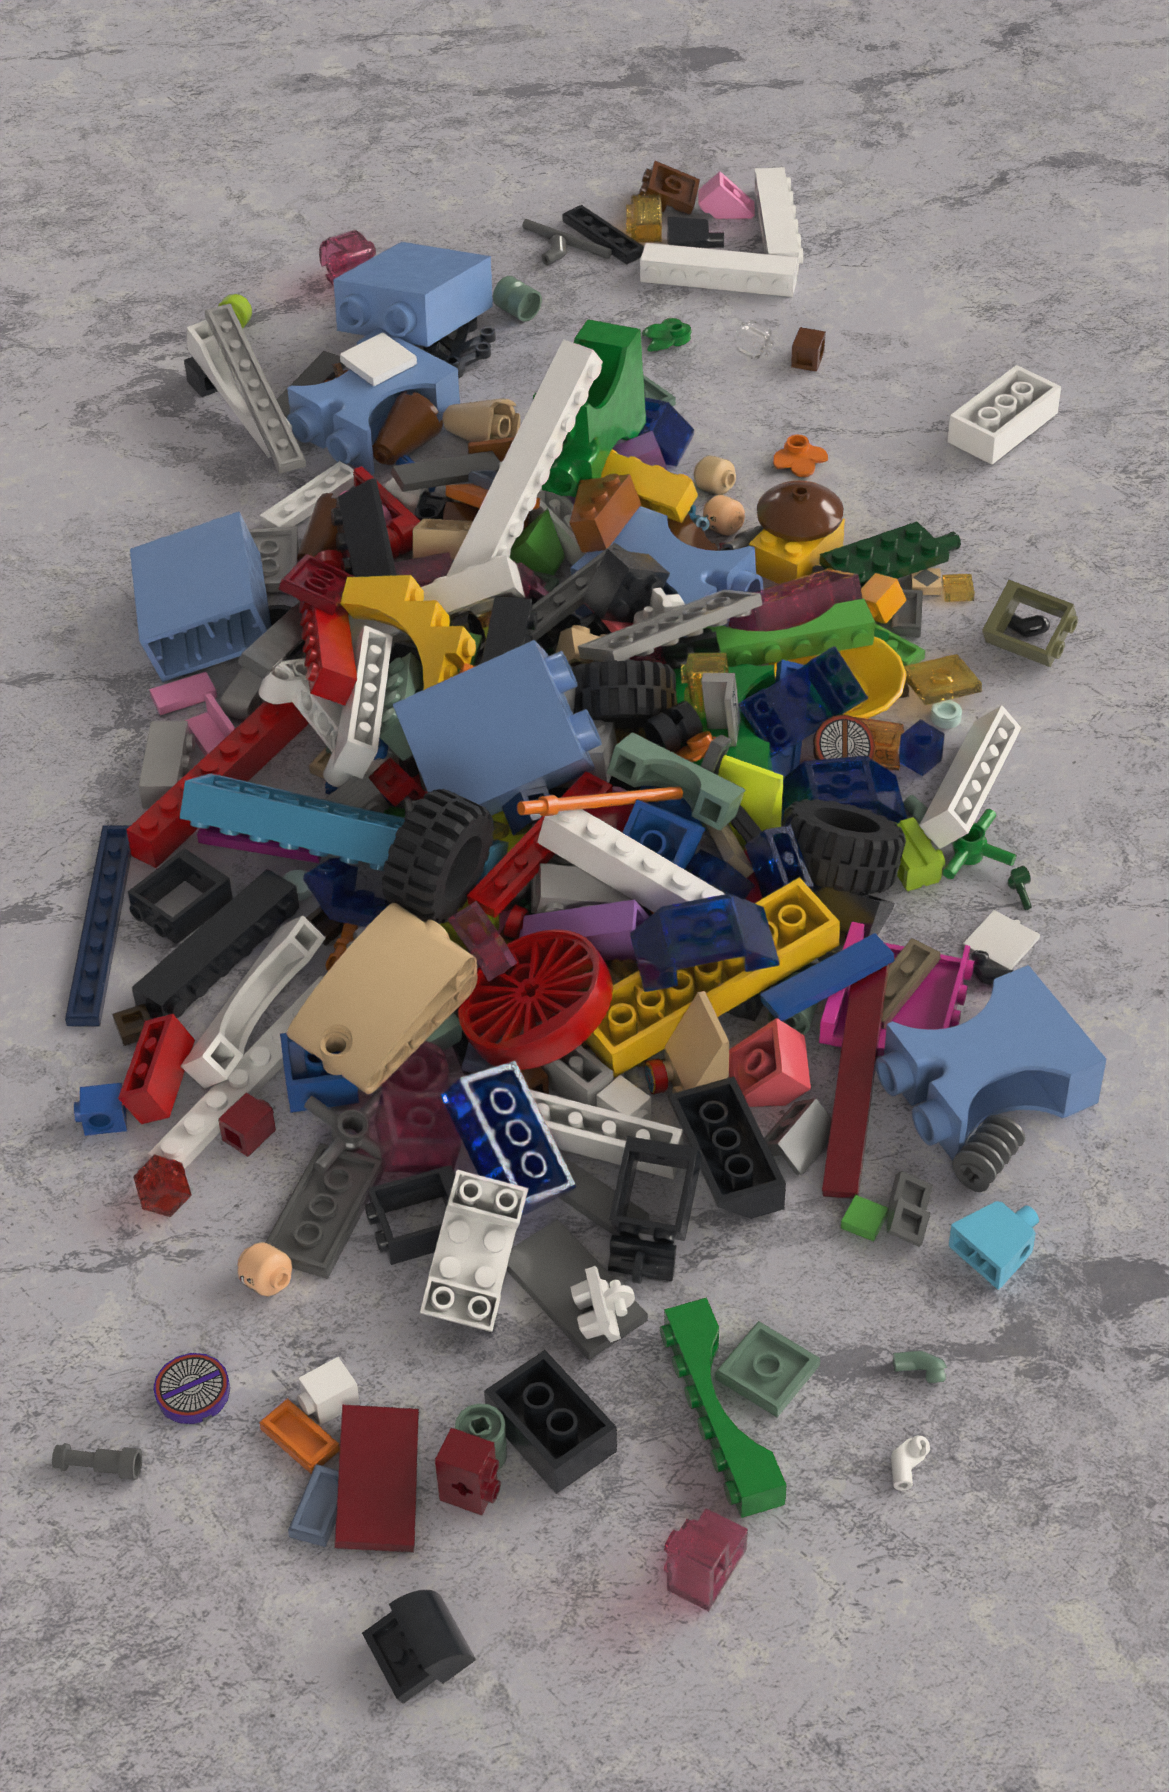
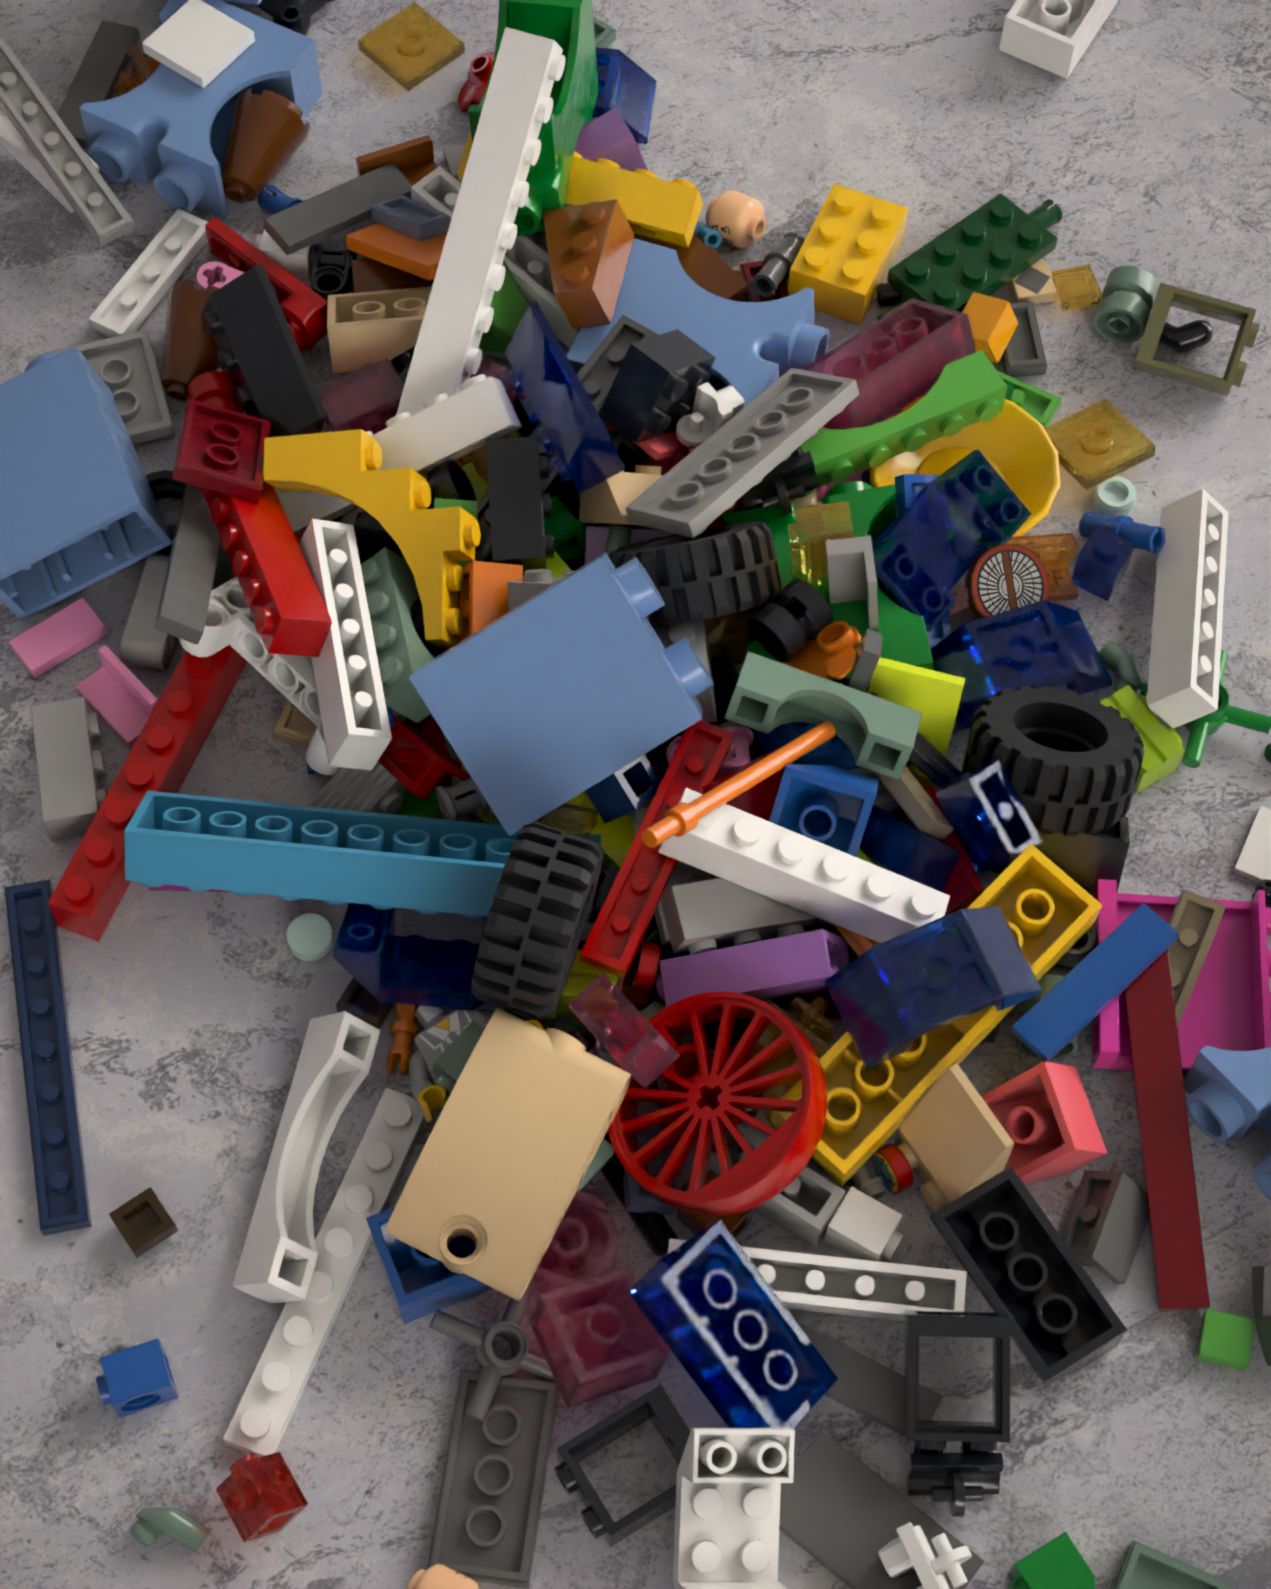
camera: 15 degrees left, 15 degrees up
red brick [118,1014,195,1124] -> none
black window [128,848,233,944] -> none
black brick [132,869,299,1019] -> none
dark red brick [218,1092,276,1157] -> none
tan cone [442,398,521,442] -> none
tan head [694,455,736,495] -> none
reddish brown dish [757,480,844,541] -> none
orange plate [773,434,828,477] -> none
none -> sand green arm [130,1507,210,1552]
none -> clear yellow tile [358,2,465,91]
none -> clear blue slope [505,301,625,494]
none -> blue pin [1079,511,1165,554]
none -> sand green wheel [1093,266,1159,343]

